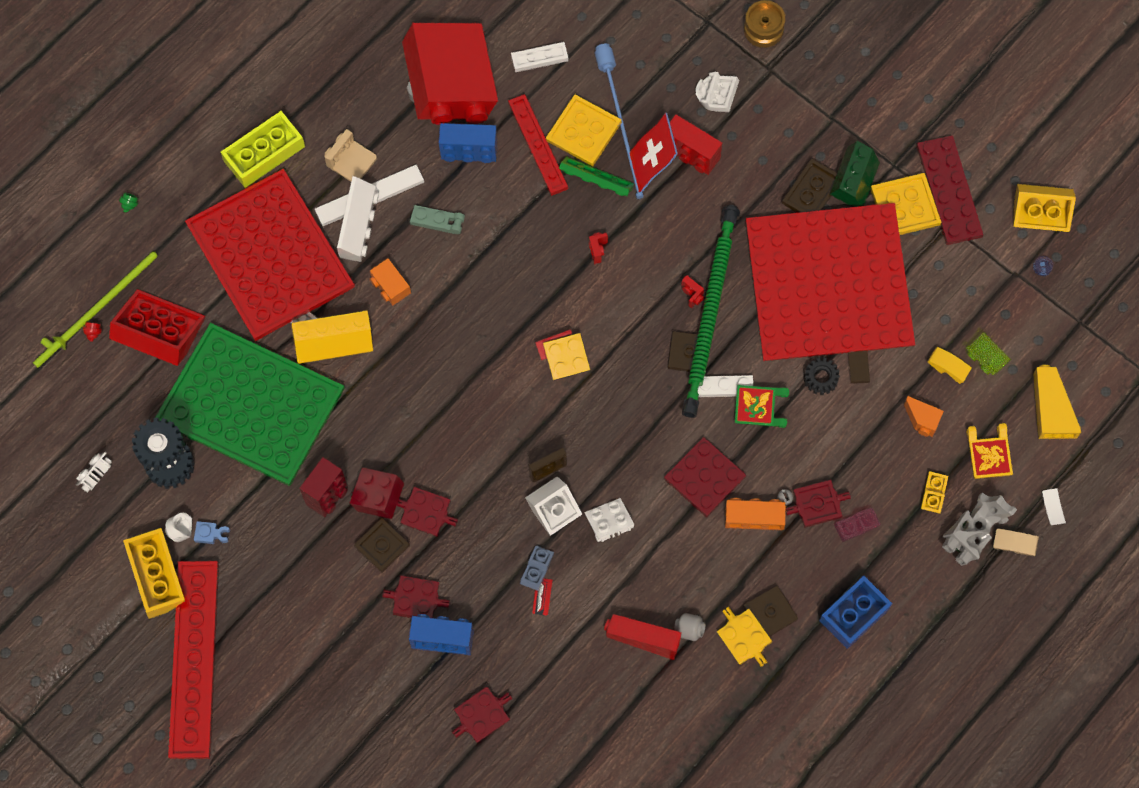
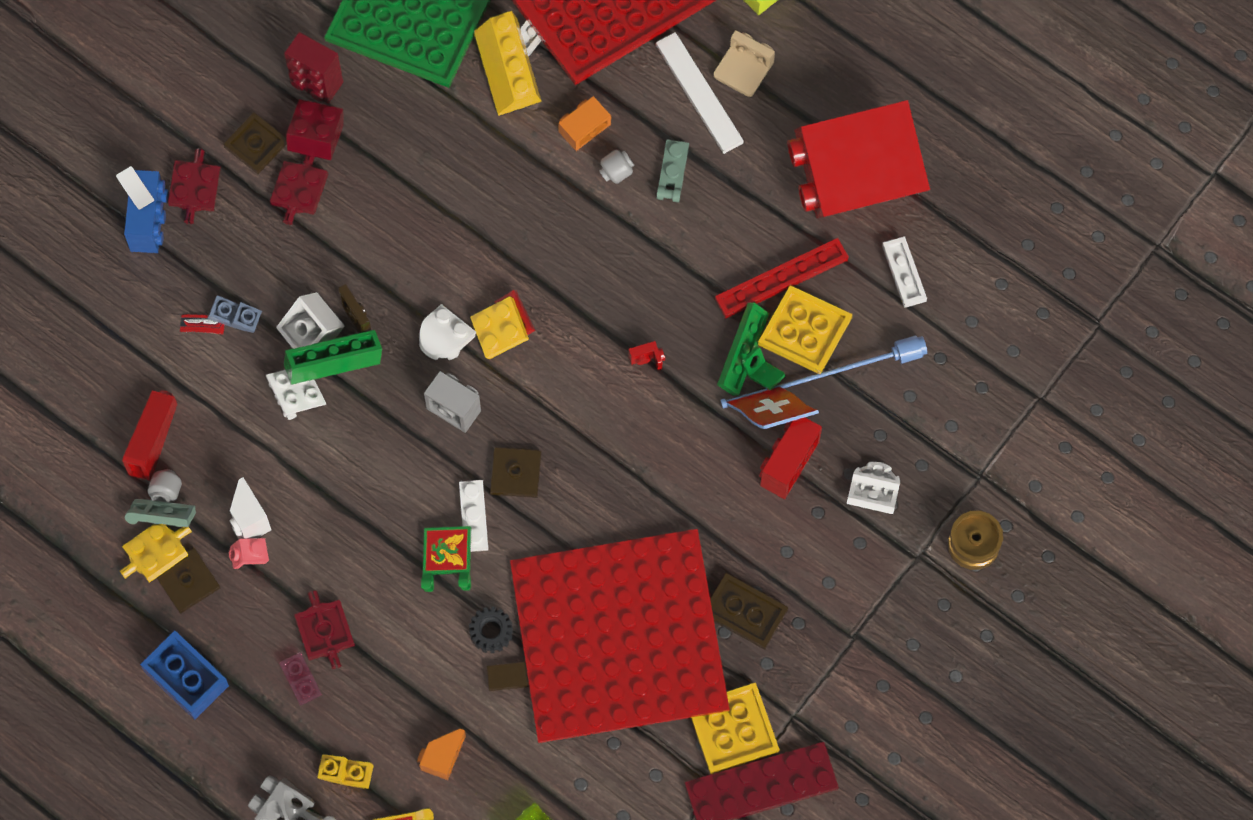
camera: 85 degrees right, 0 degrees up
white slope [337,176,379,262] -> none
blue brick [439,123,497,163] -> none
dark red plate [451,687,512,743] -> none
dark red plate [664,437,746,518] -> none
green hose [681,205,740,418] -> none
red bracket [681,275,704,308] -> none
orange brick [725,498,786,530] -> none
light grey hinge [777,489,793,506] -> none
dark green slope [829,141,880,207] -> none
yellow slope [927,347,972,384] -> none
none -> white sticker [116,167,154,209]
none -> sand green plate [125,499,196,527]
none -> white slope [229,477,271,539]
none -> coral bracket [229,538,269,569]
none -> green brick [284,330,382,385]
none -> white slope [419,304,476,360]
none -> light grey brick [424,371,481,433]
none -> light grey head [599,150,634,184]
none -> green bracket [742,346,785,390]

